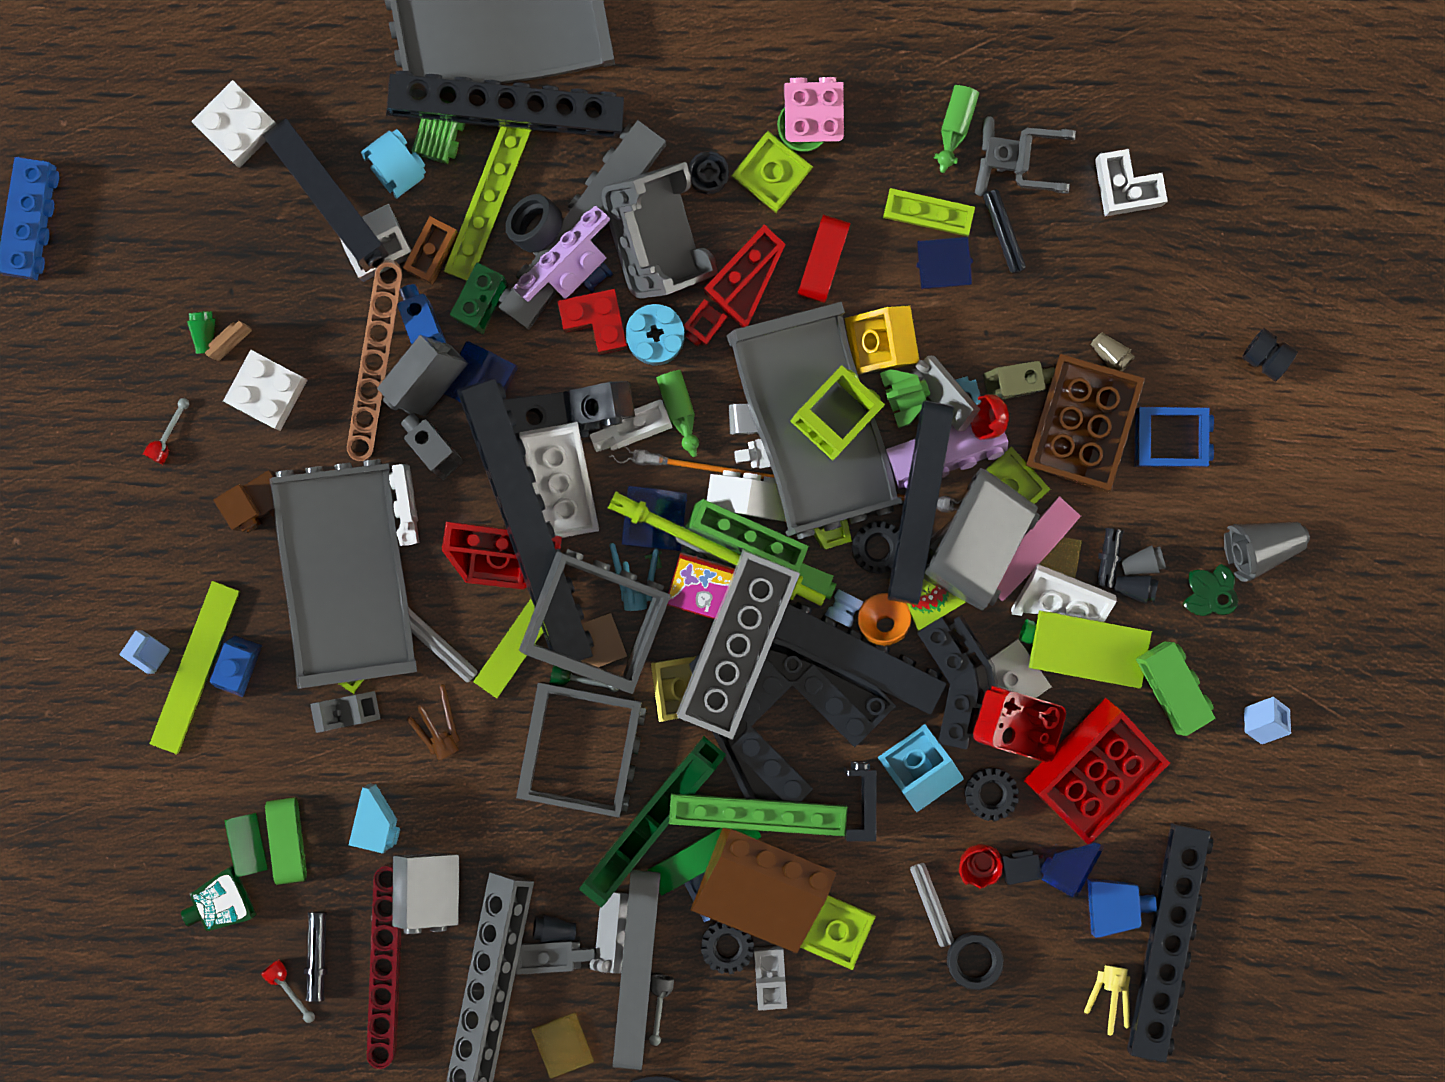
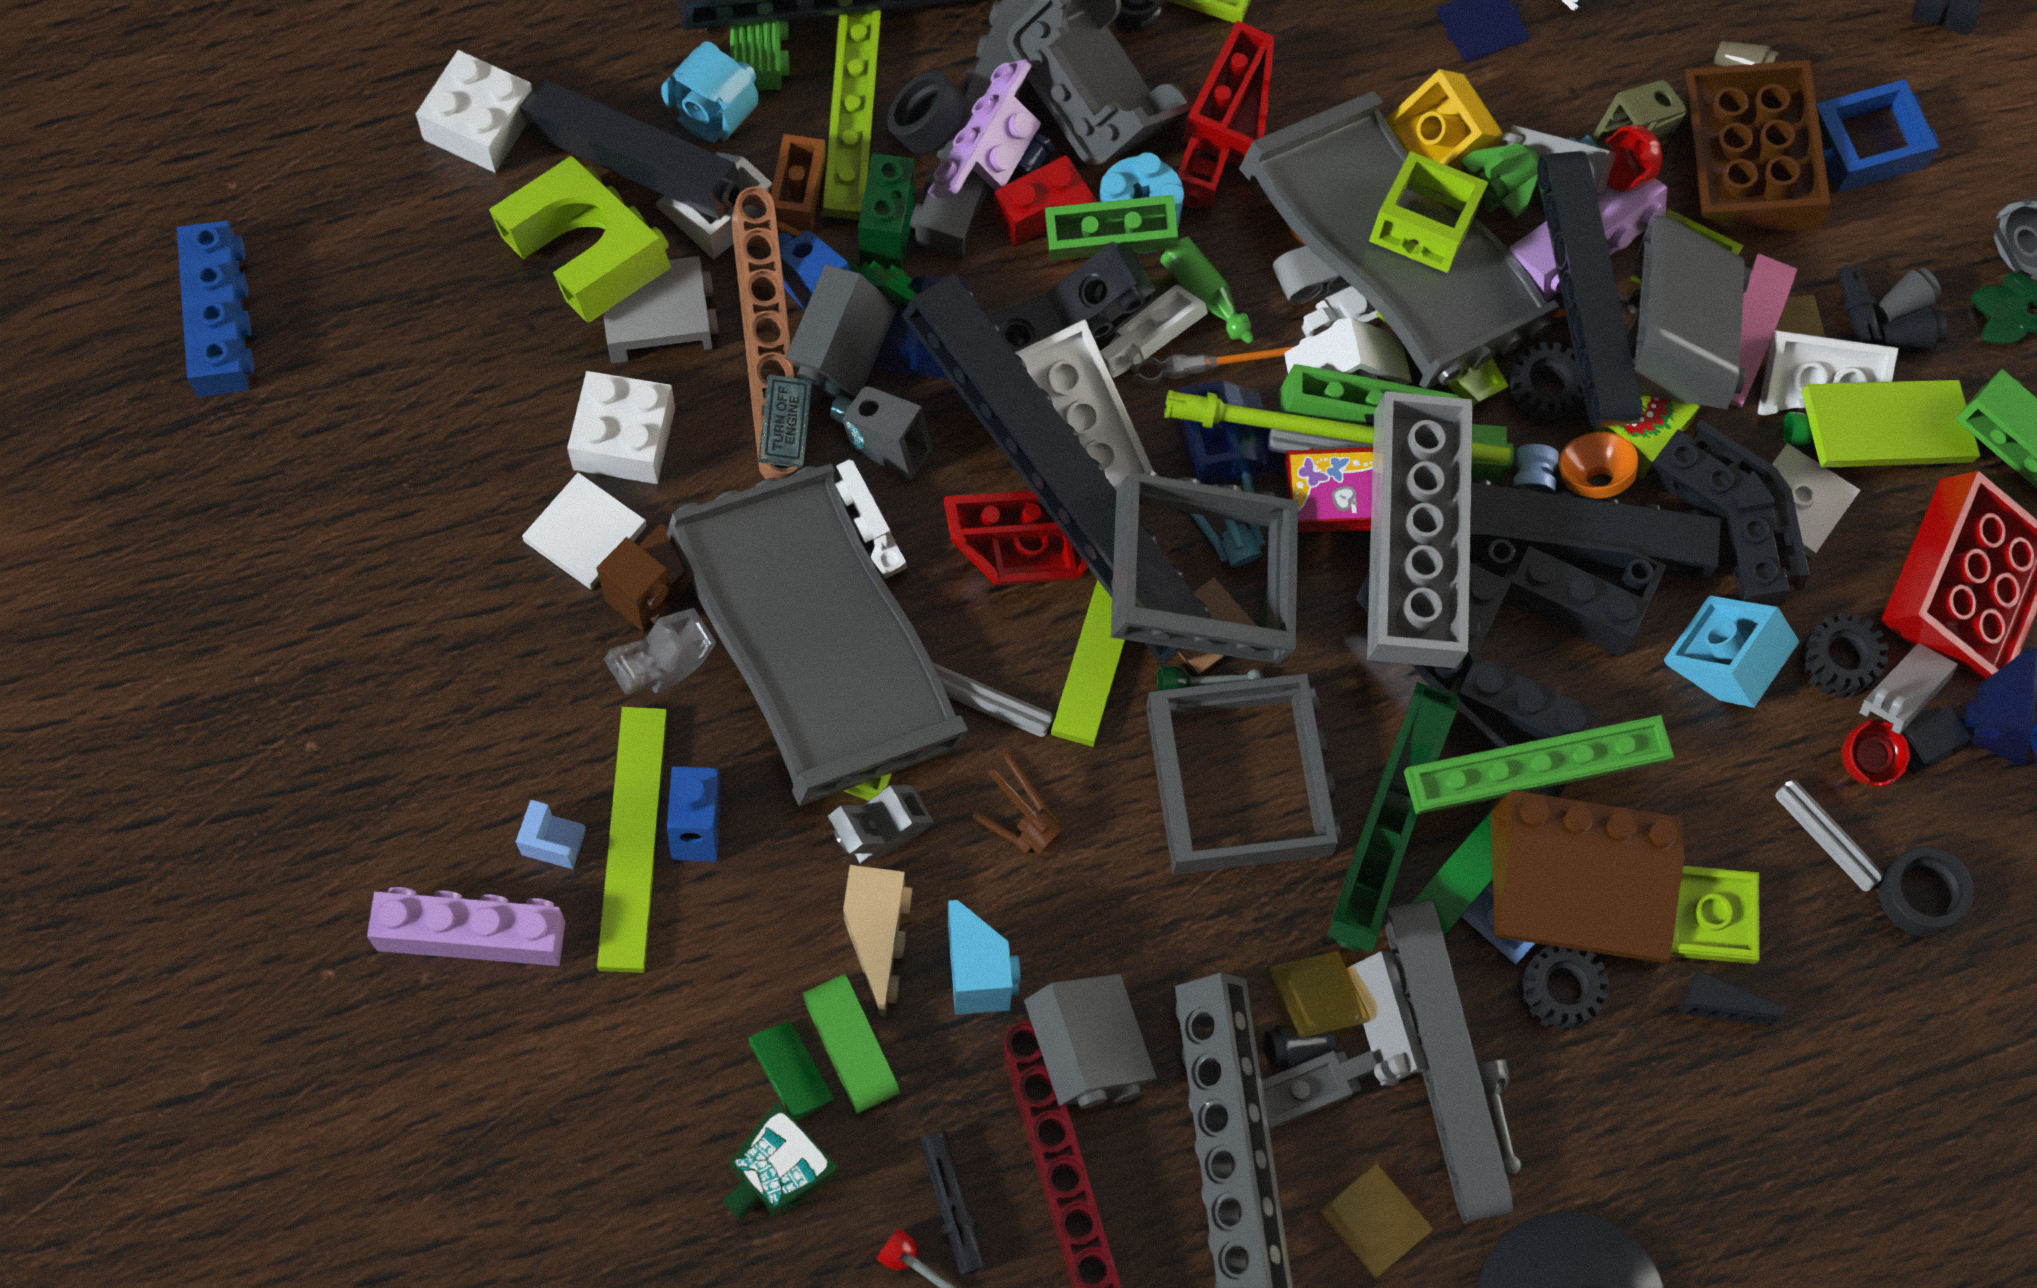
camera: 25 degrees left, 20 degrees down
hinge [143,398,189,465] -> none
green cone [187,311,216,354] -> none
medium nougat piece [205,321,252,362] -> none
light yellow slope [651,656,697,722] -> none
light grey slope [754,946,787,1010] -> none
red beam [798,214,851,303] -> none
black panel [844,761,876,842] -> none
red axle [973,686,1066,762] -> none
none -> lavender brick [367,887,566,966]
none -> lime arch [489,155,672,323]
none -> white tile [522,473,647,590]
none -> light grey panel [603,256,719,364]
none -> clear brick [604,608,716,695]
none -> clear light blue tile [758,375,812,468]
none -> tan slope [843,865,912,1017]
none -> green slope [846,257,917,305]
none -> bright green brick [1045,195,1178,261]
none -> clear yellow piece [1270,951,1370,1038]
none -> black slope [1677,971,1785,1027]
none -> light grey hinge [1859,643,1958,734]

